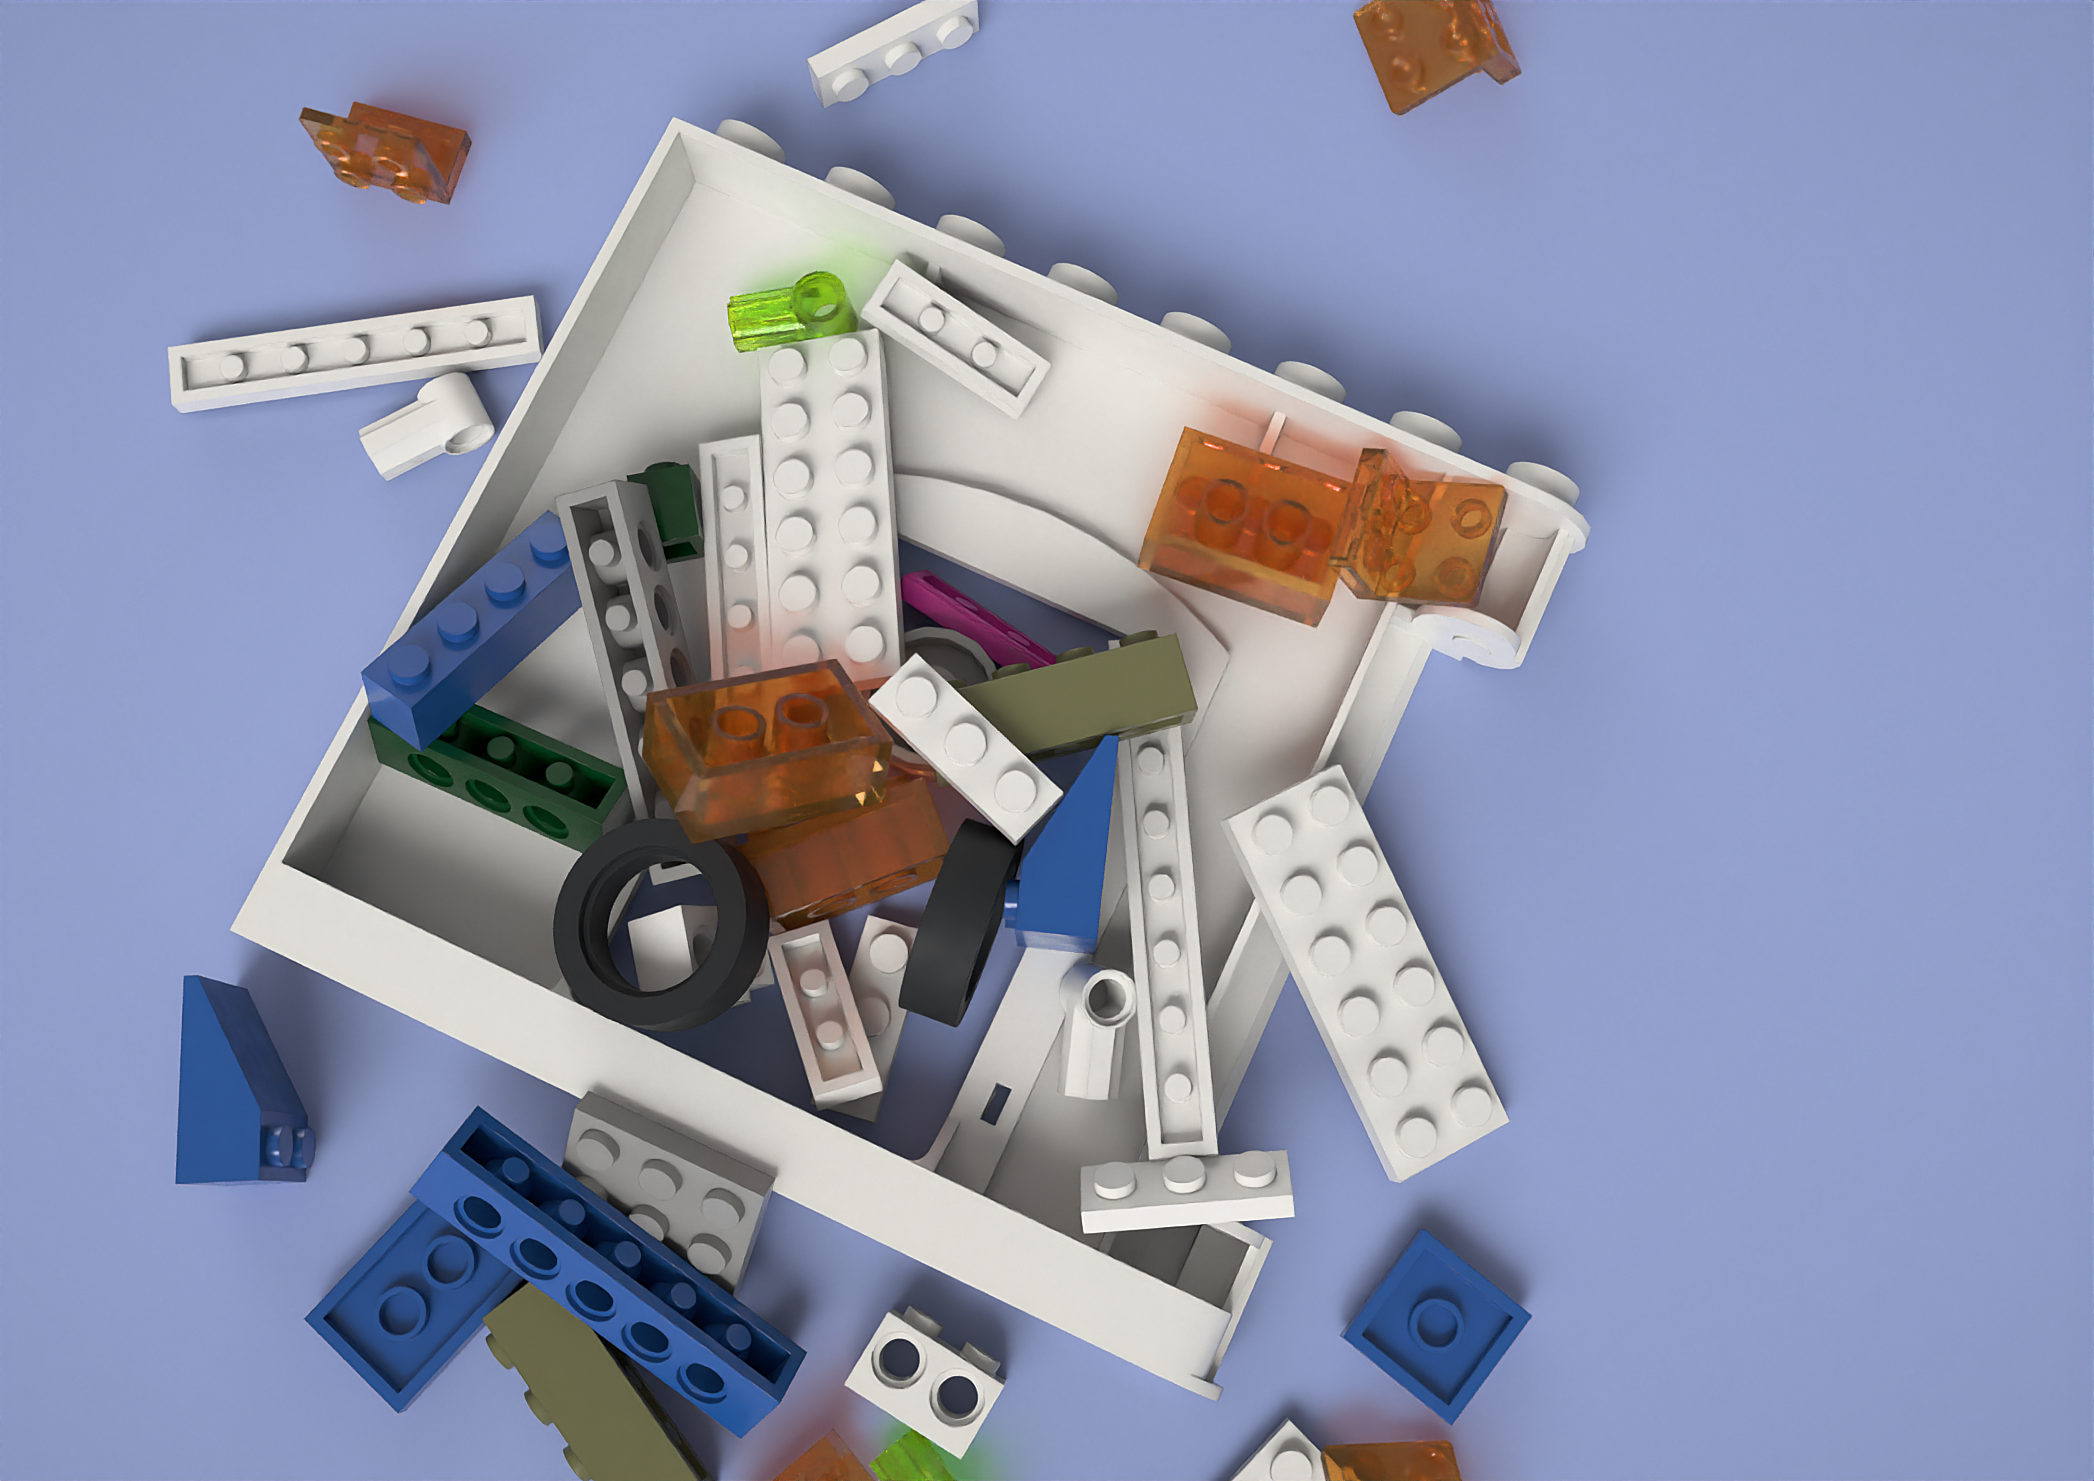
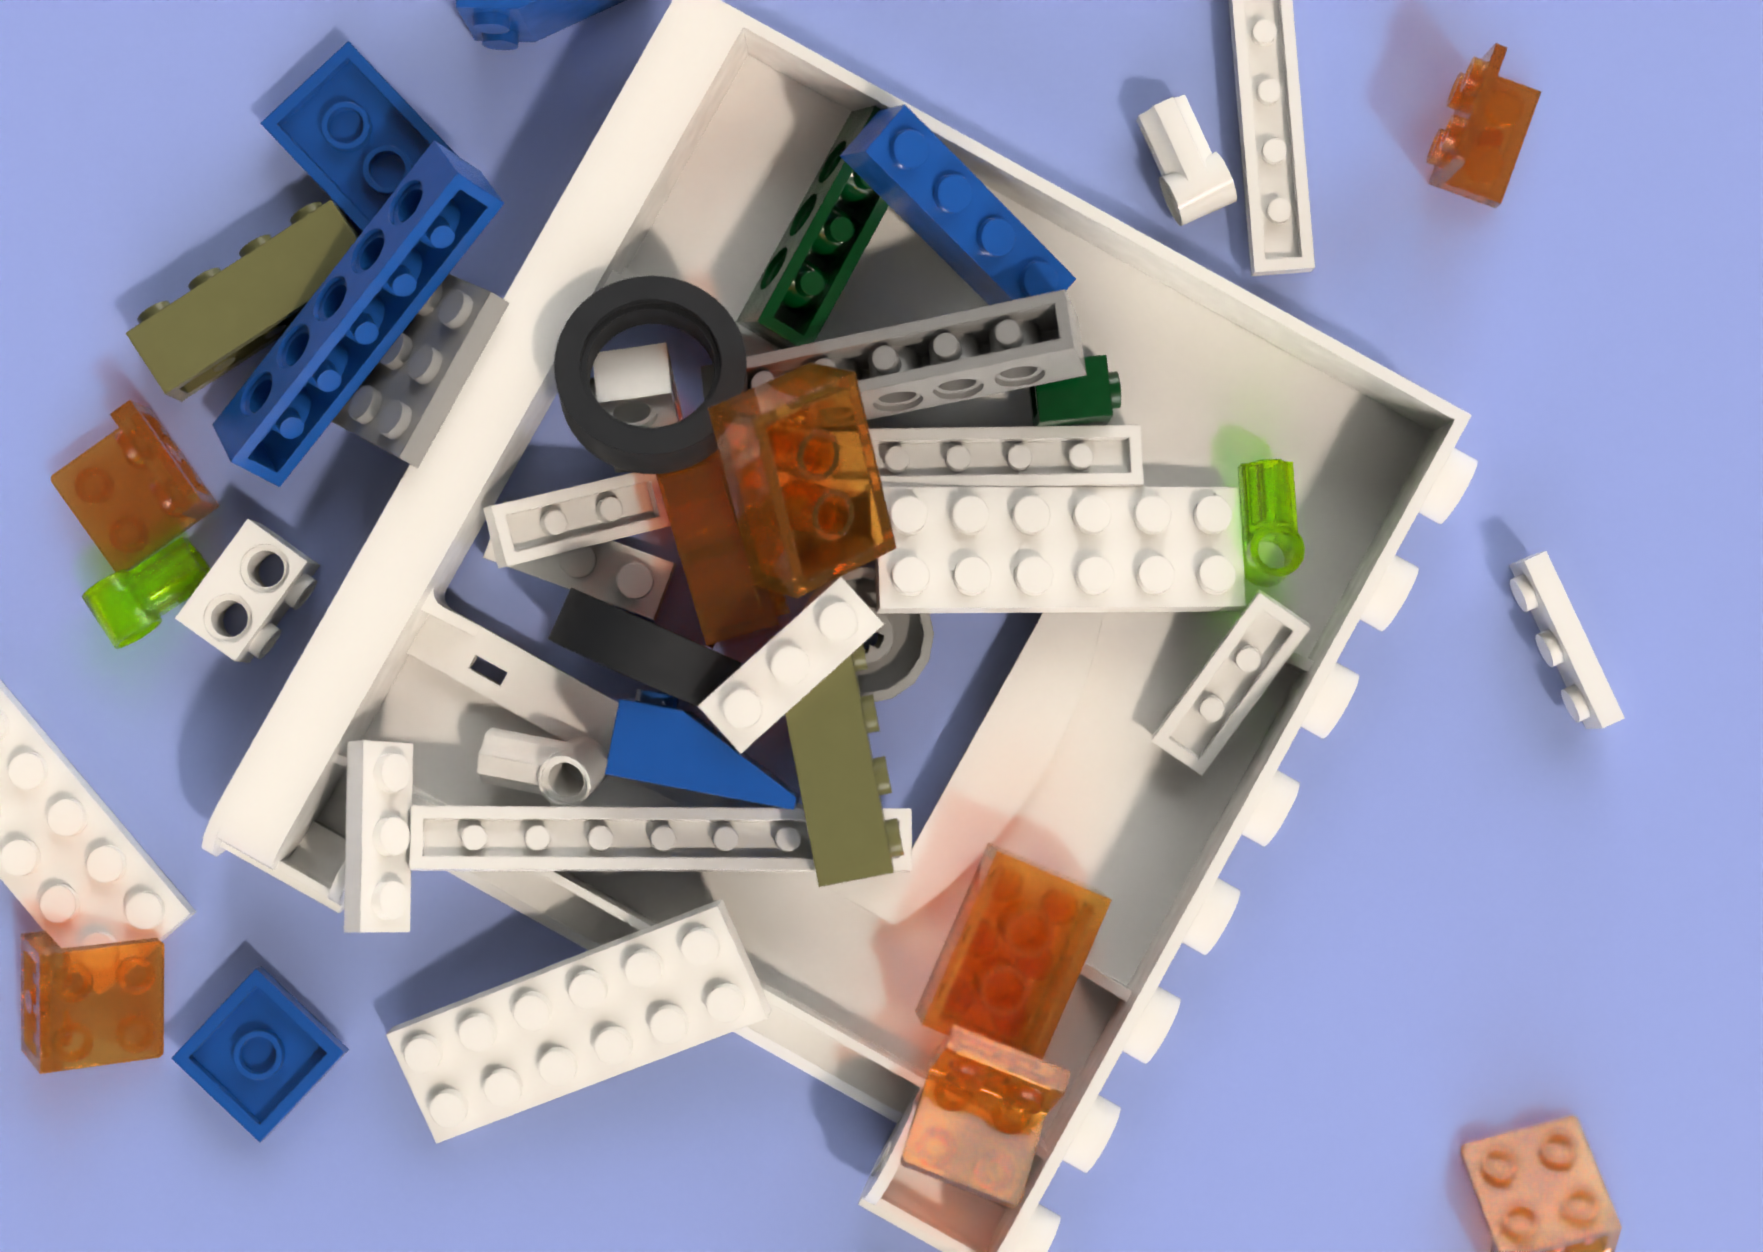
camera: 90 degrees right, 10 degrees up
dark pink tile [900,569,1057,670] -> none

